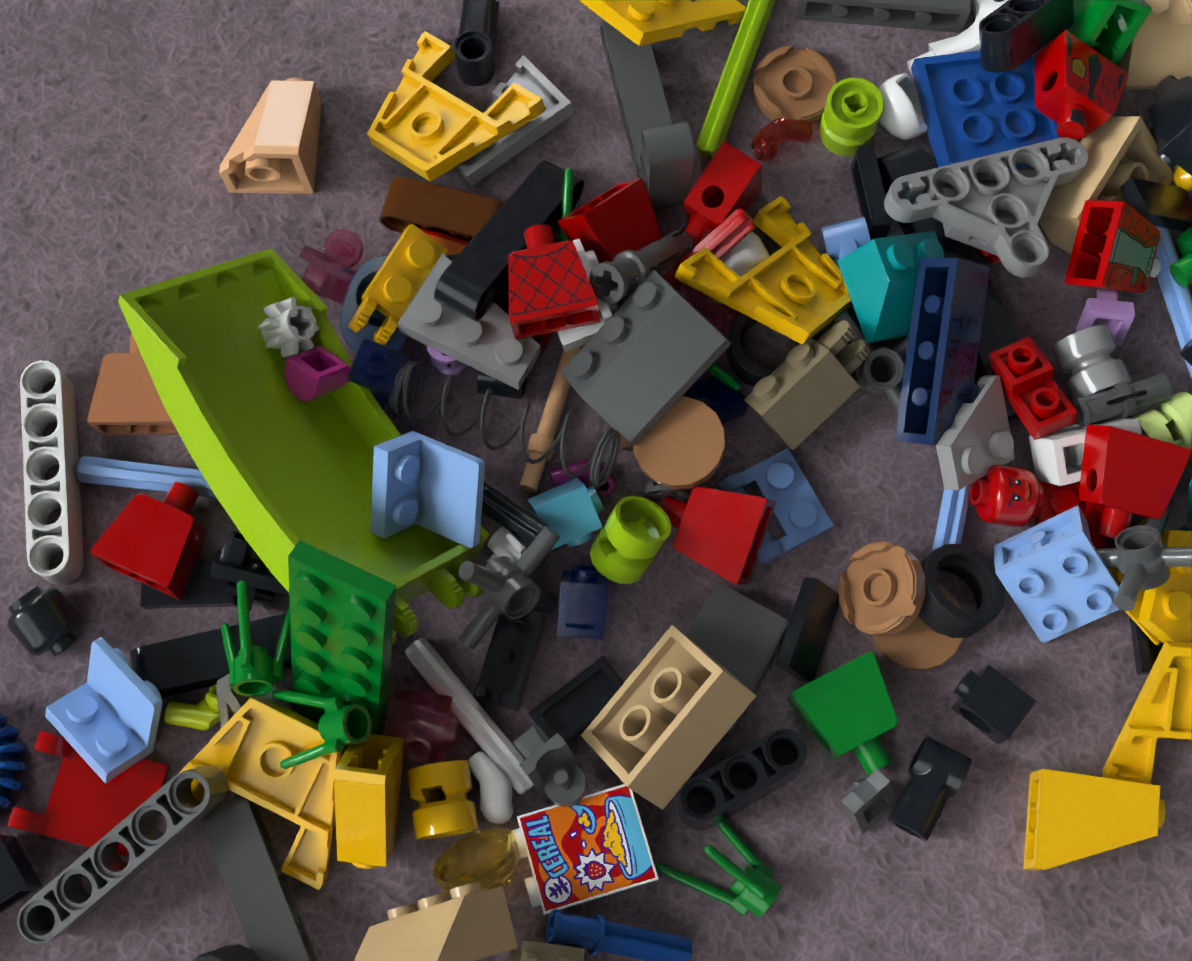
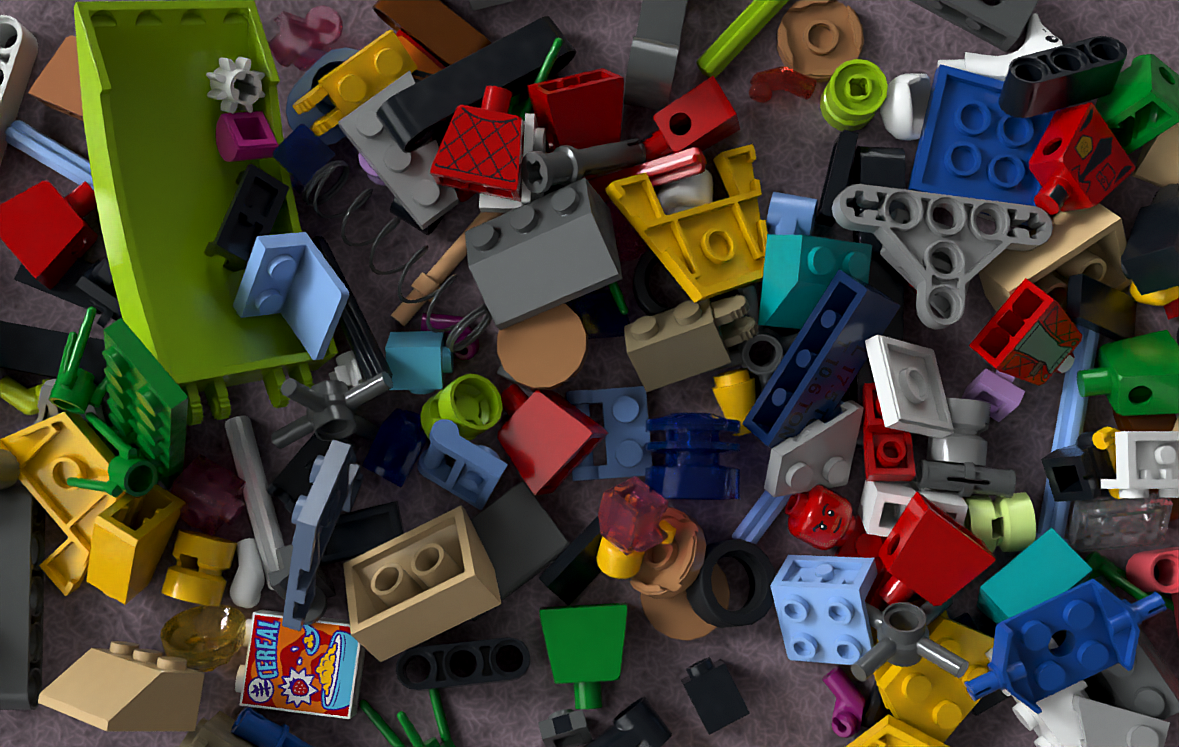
camera: 20 degrees right, 10 degrees up
none -> black hinge [204,164,290,272]
none -> sand blue wing [282,439,364,631]
none -> medium blue plate [417,419,508,510]
none -> clear pink piece [596,476,677,579]
none -> clear blue wheel [645,413,740,500]
none -> yellow cone [711,368,756,436]
none -> magenta arm [822,666,865,738]
none -> white tile [865,334,954,438]

